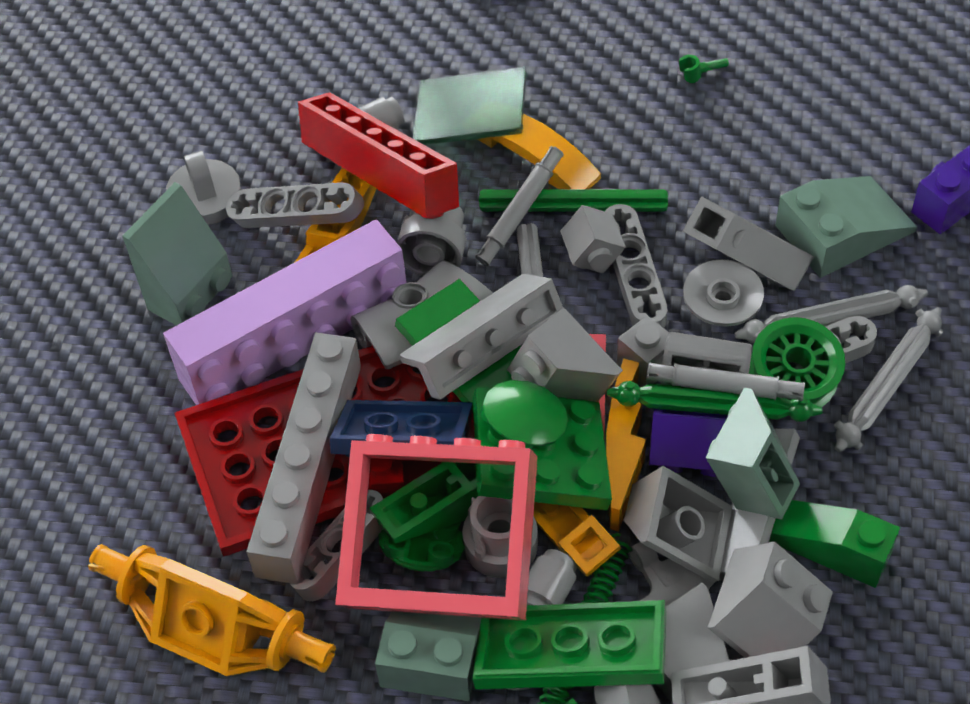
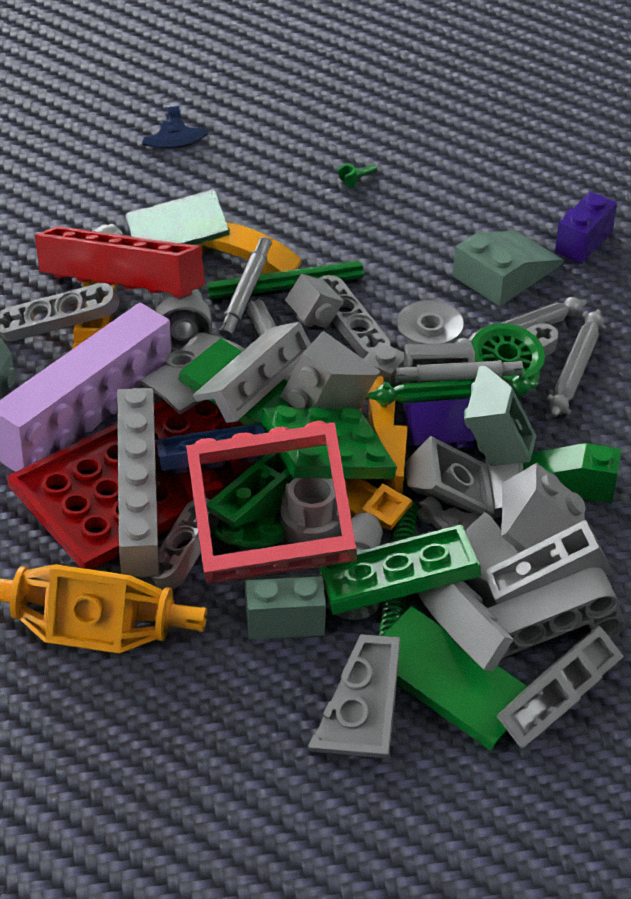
camera: 20 degrees left, 10 degrees down
green dish [480,380,568,450] -> none
light grey slope [683,196,814,291] -> none

